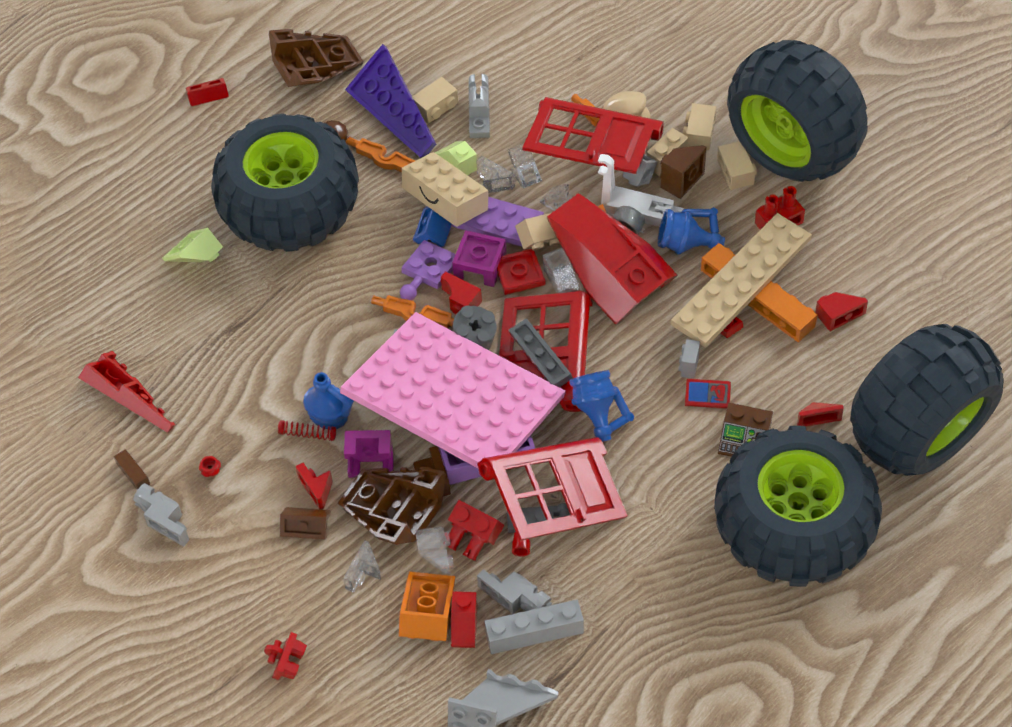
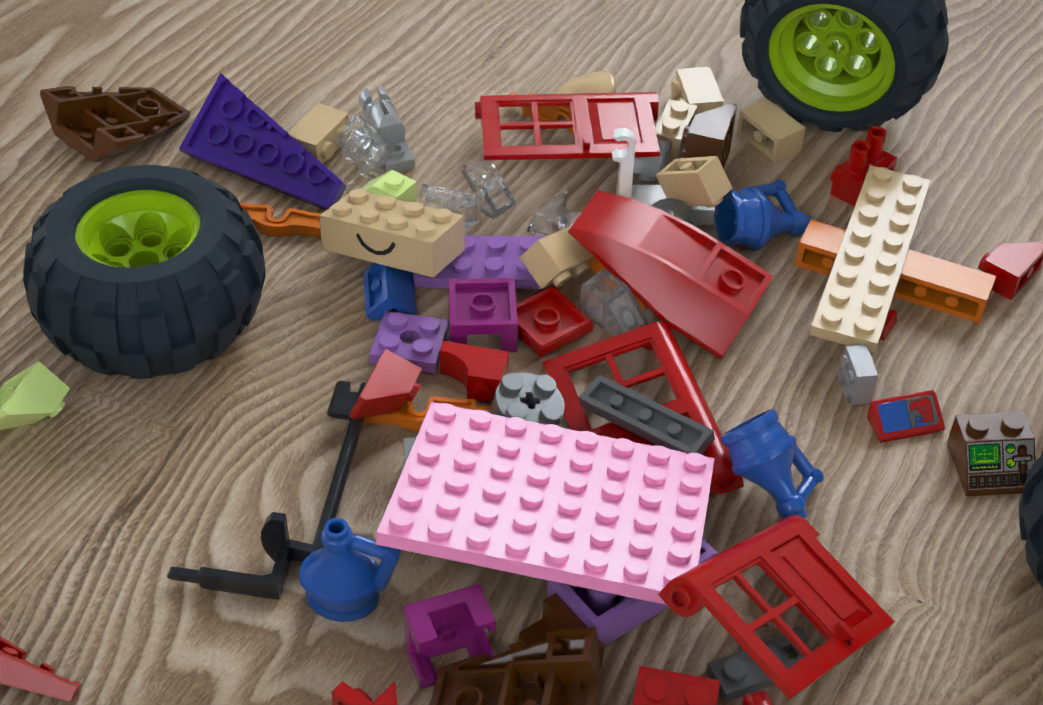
camera: 25 degrees left, 10 degrees down
red piece [278,420,336,441] -> none
none -> black piece [167,381,366,600]
none -> clear bracket [335,114,394,181]
none -> slope [349,349,422,419]
none -> tan brick [656,156,732,208]

